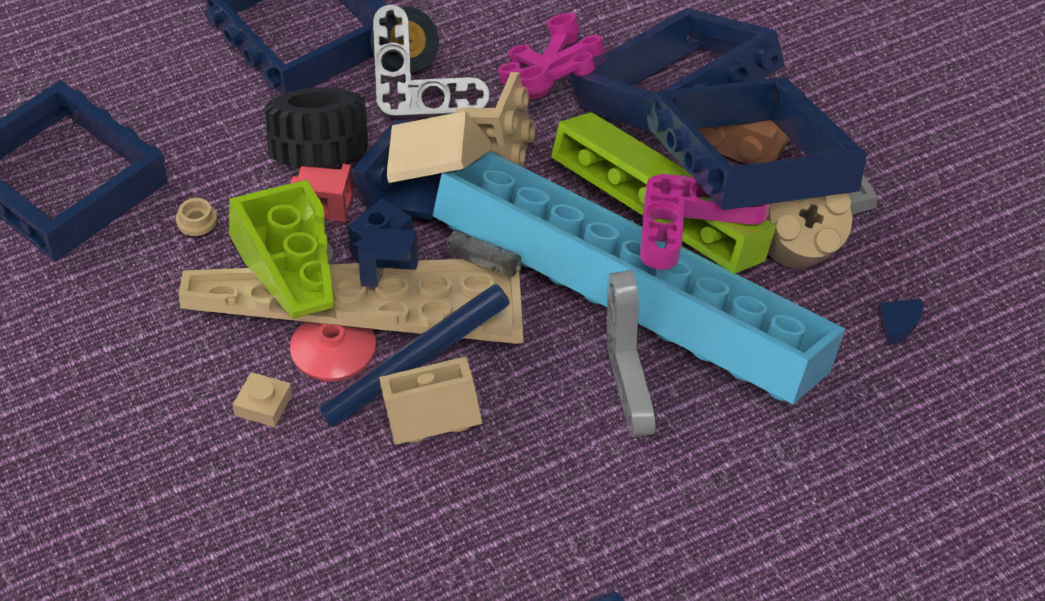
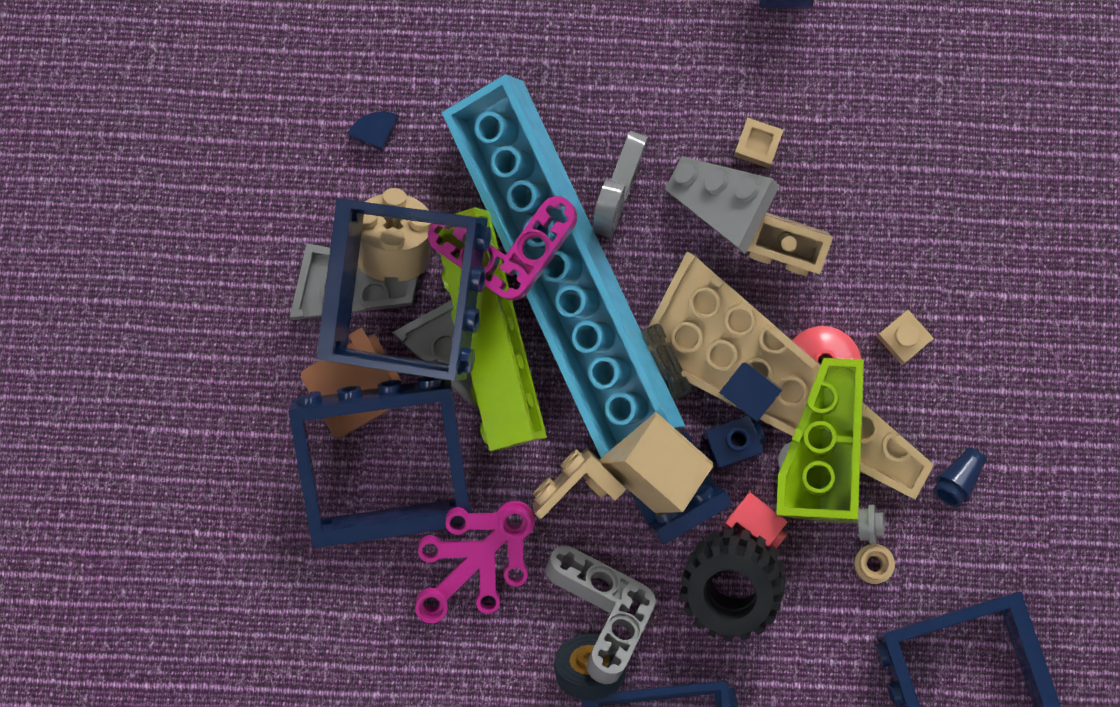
camera: 150 degrees left, 30 degrees up
dark blue axle [319,284,510,427] -> none
none -> light grey wing [665,157,779,254]
none -> tan plate [734,117,783,169]
none -> light grey plate [858,505,885,545]
none -> dark blue cone [933,447,987,507]

